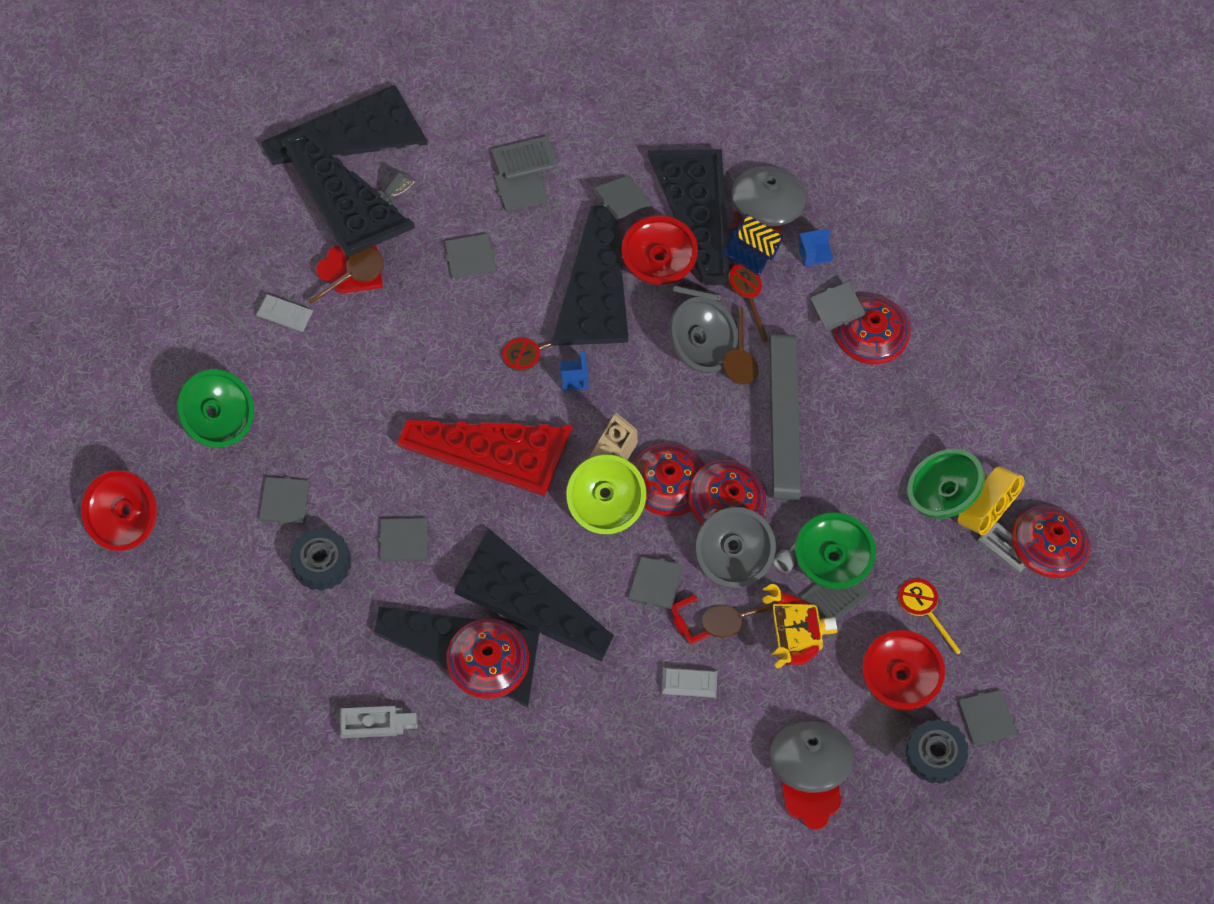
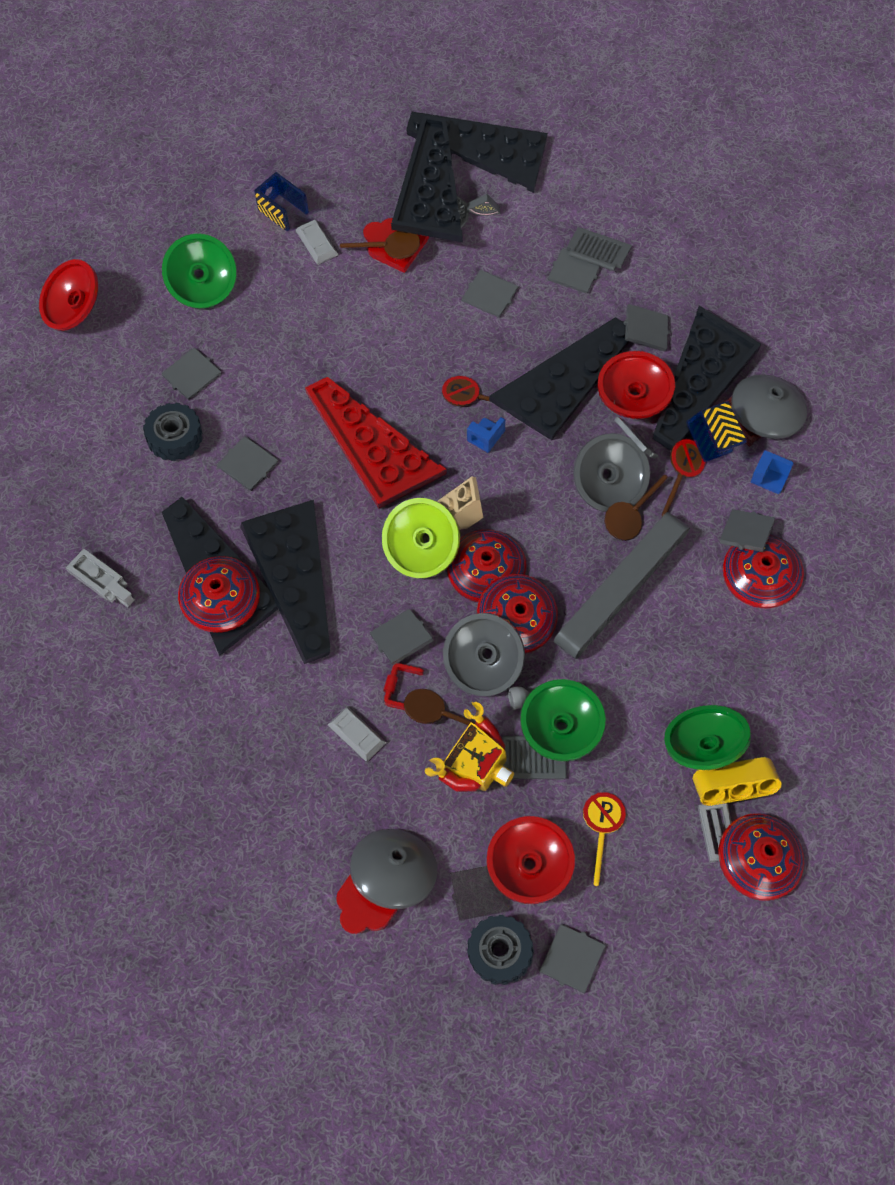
camera: 45 degrees right, 0 degrees up
none -> clear blue piece [254,172,309,231]

